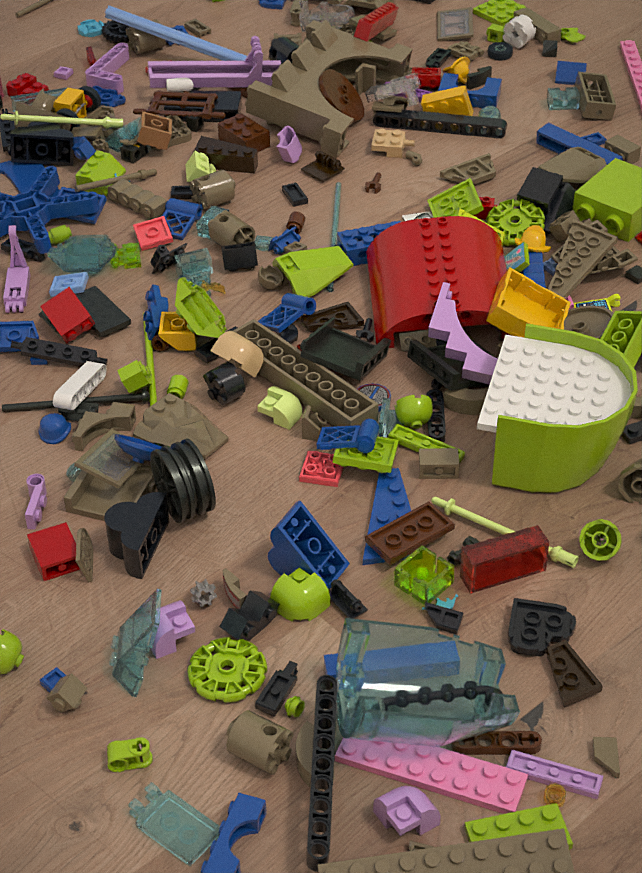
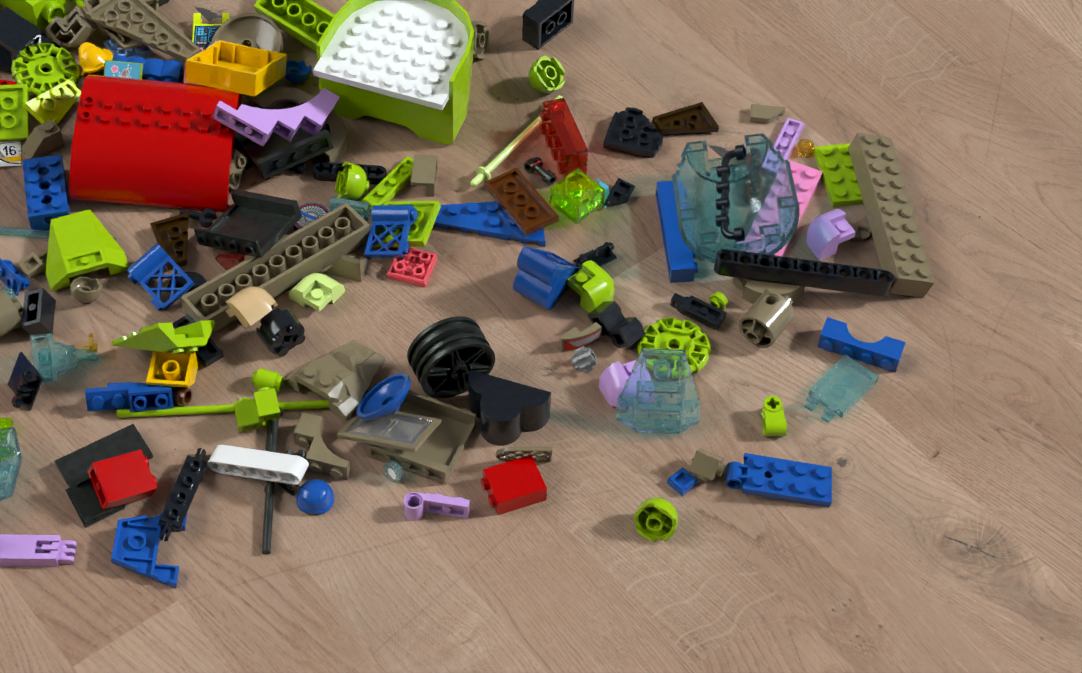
camera: 90 degrees left, 10 degrees up
light blue tile [49,272,89,297] -> none
none -> blue hinge [726,453,832,507]

